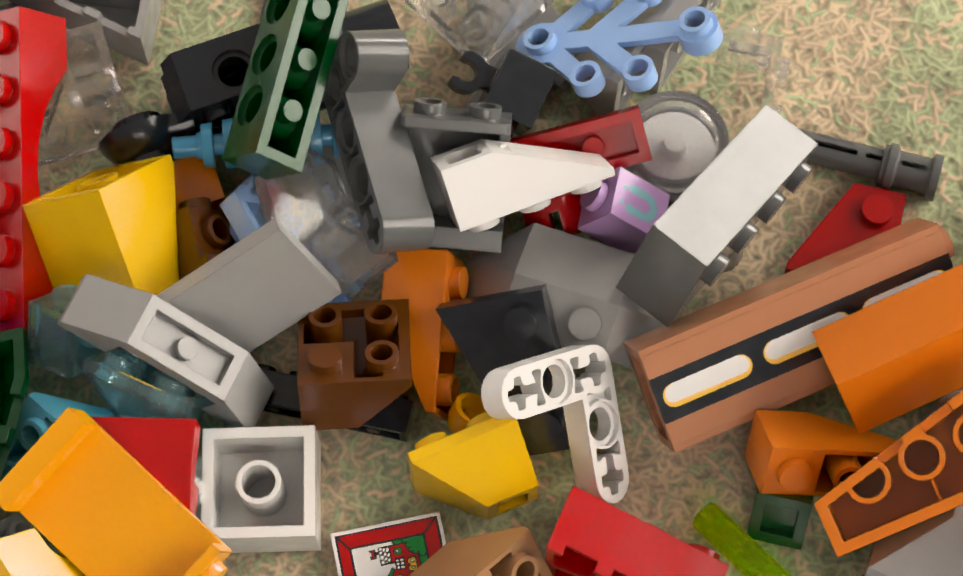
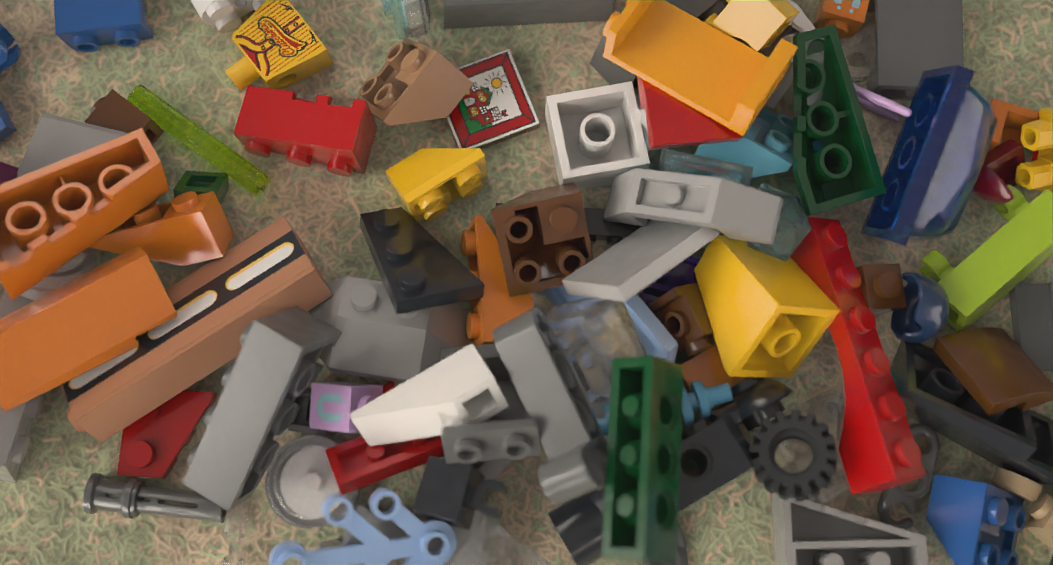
camera: 170 degrees right, 10 degrees up
light orange hinge [447,392,486,434] -> none
white beam [481,345,629,503] -> none
none -> black tyre [749,410,837,502]

